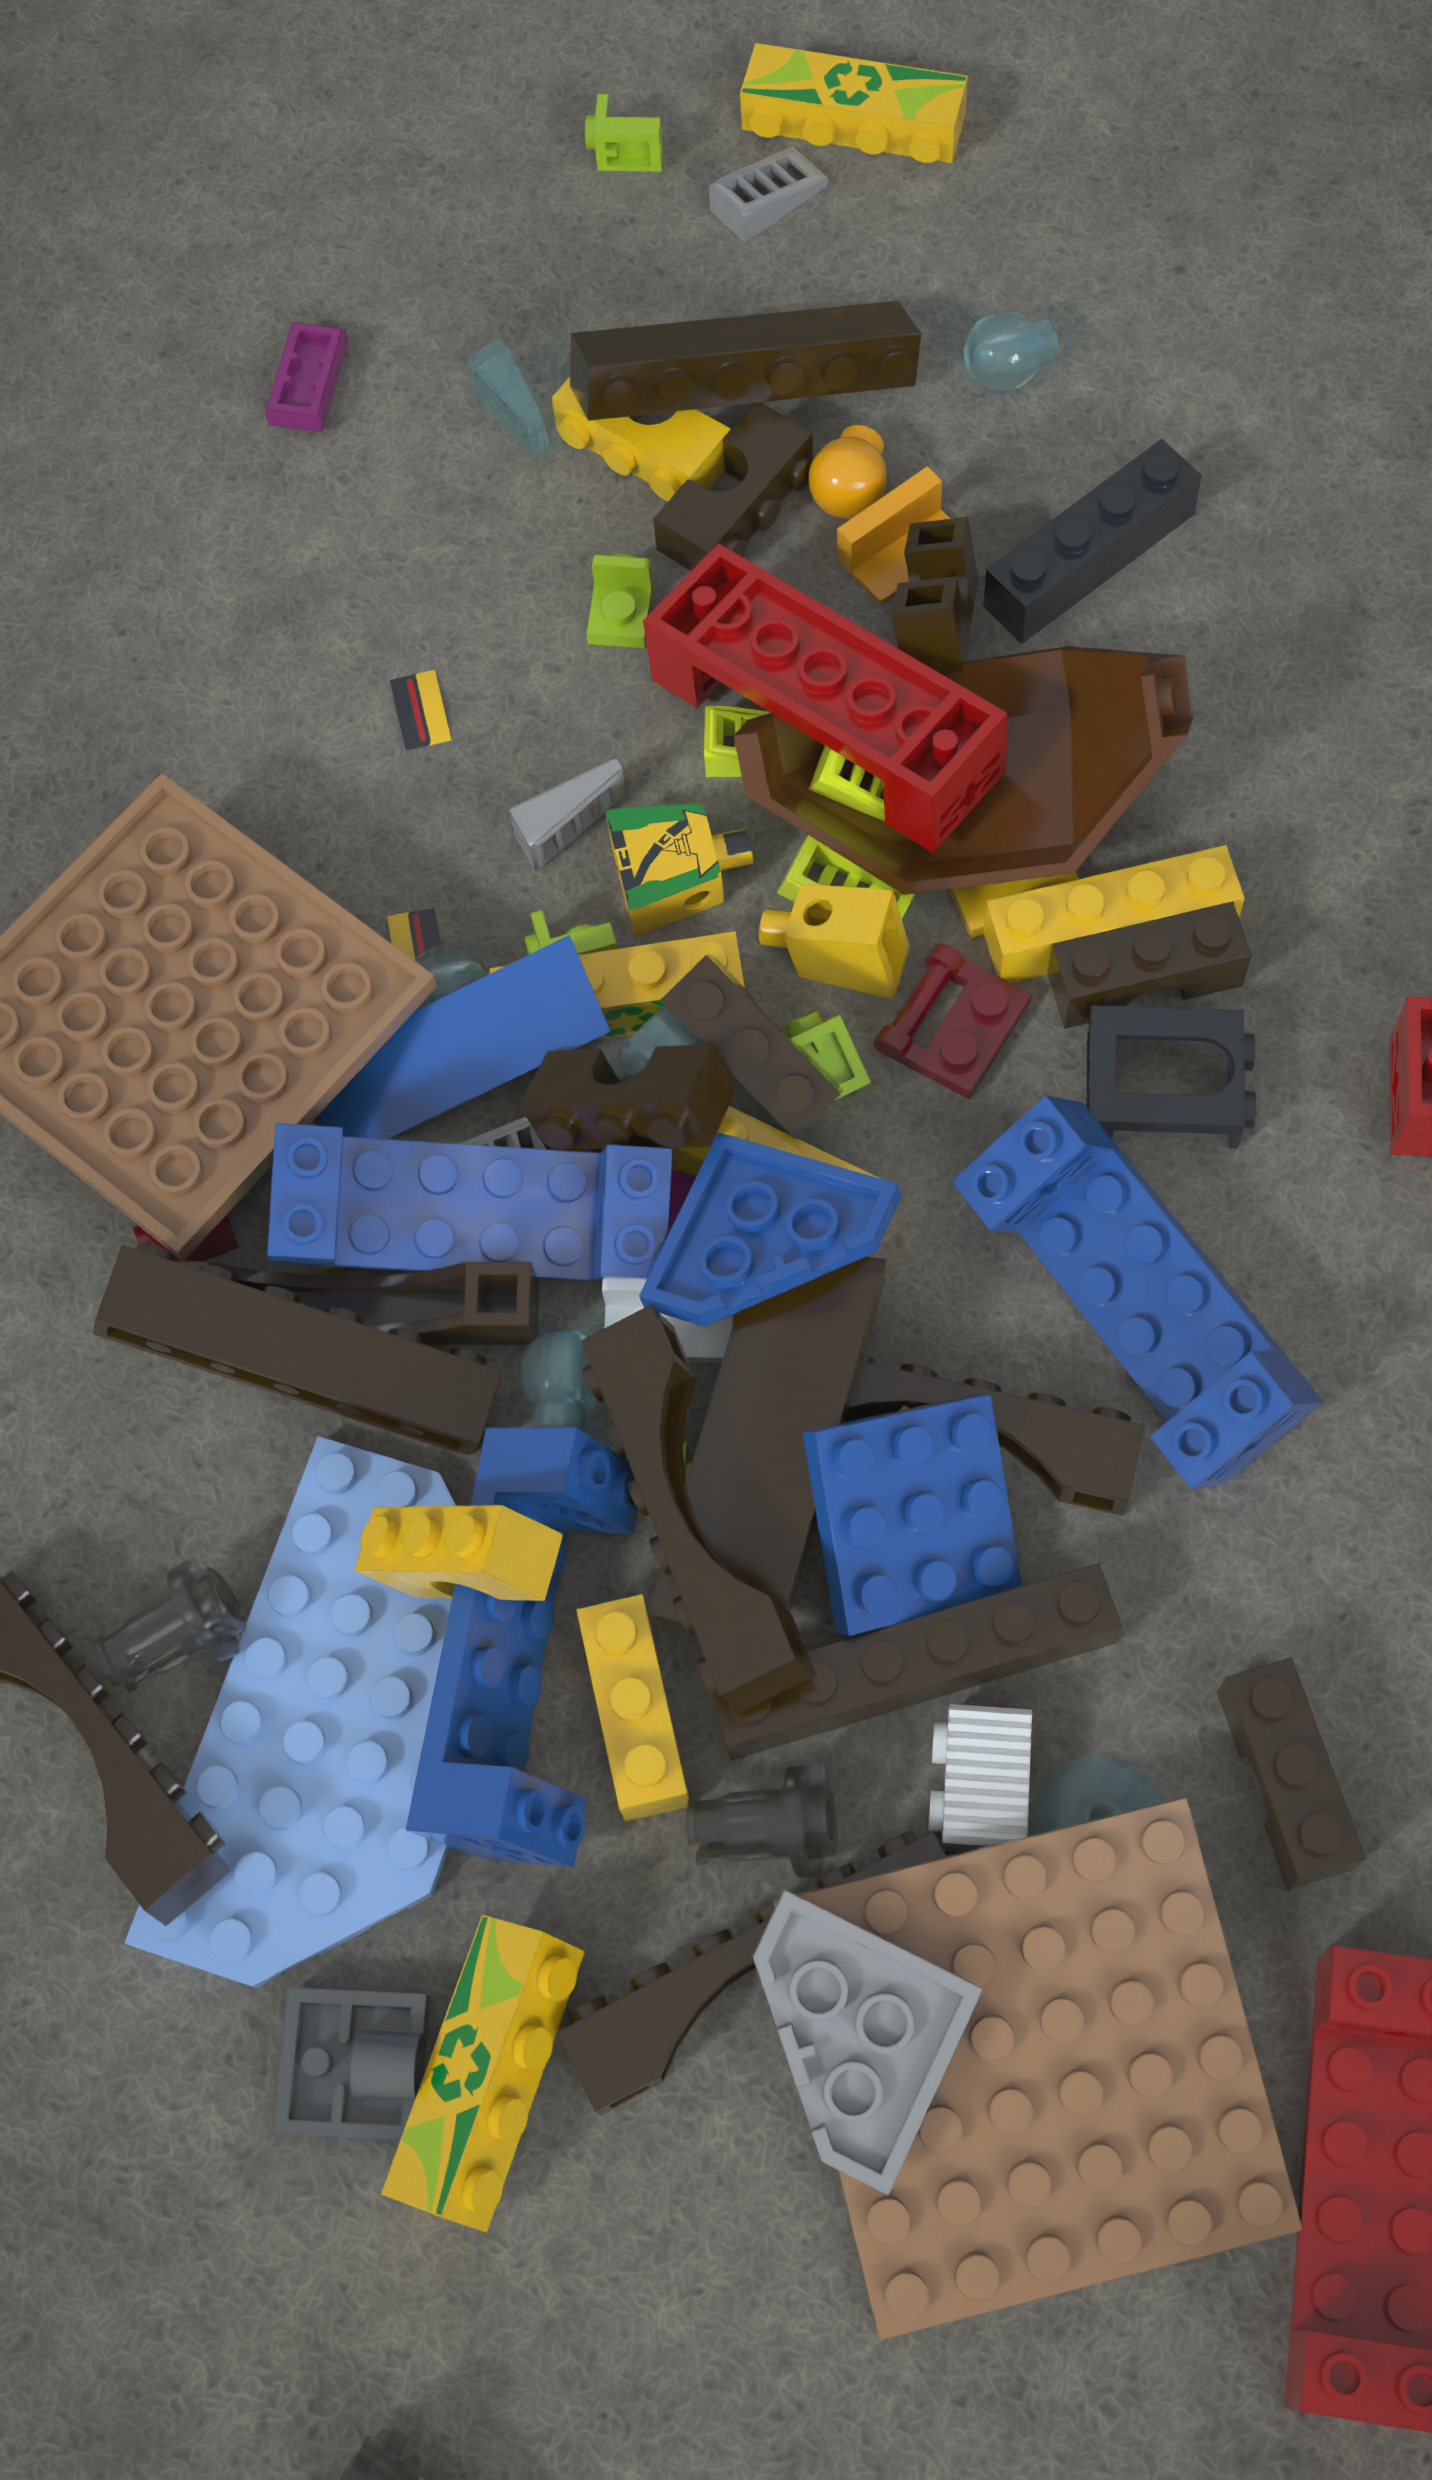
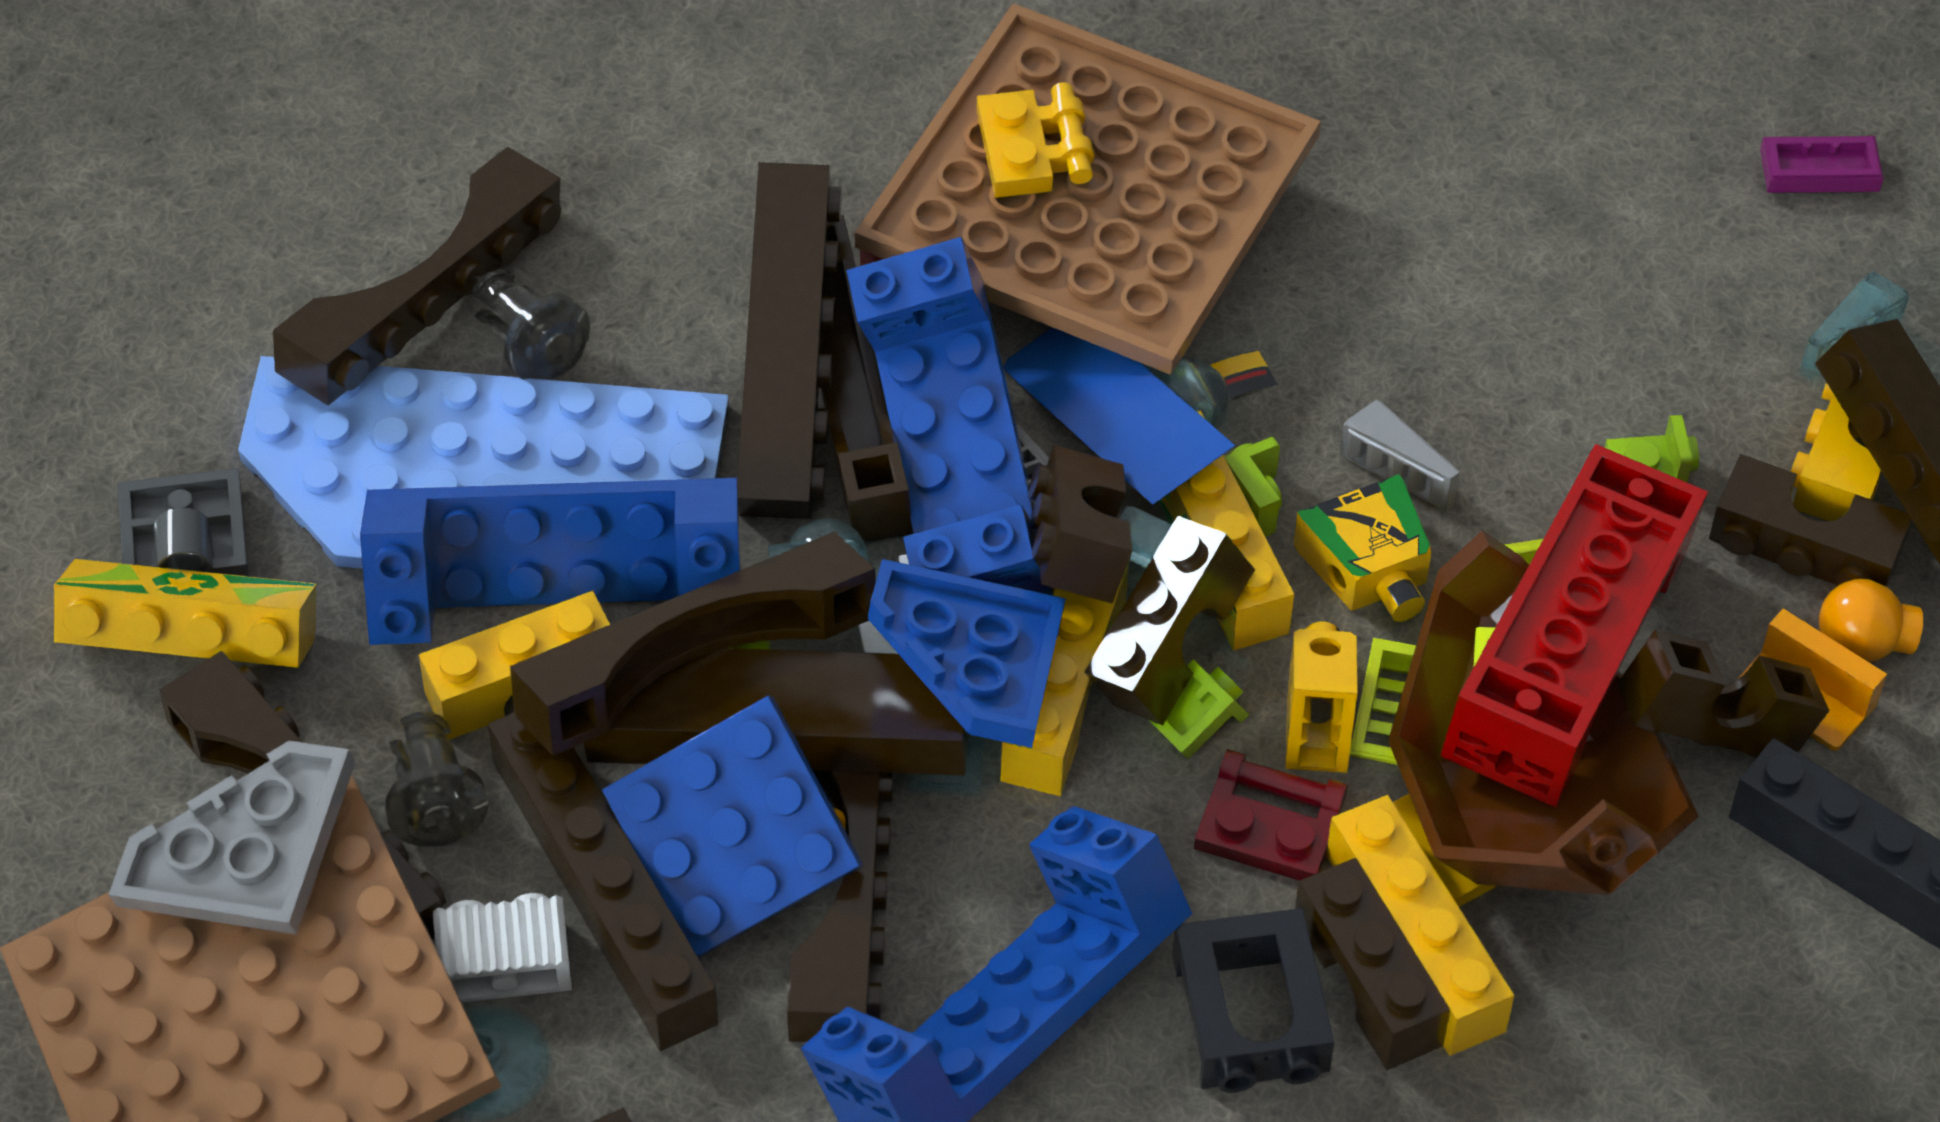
camera: 70 degrees right, 15 degrees down
yellow arch [354,1505,563,1601] -> none
sticker [390,670,452,751] -> none
none -> yellow plate [977,82,1095,198]

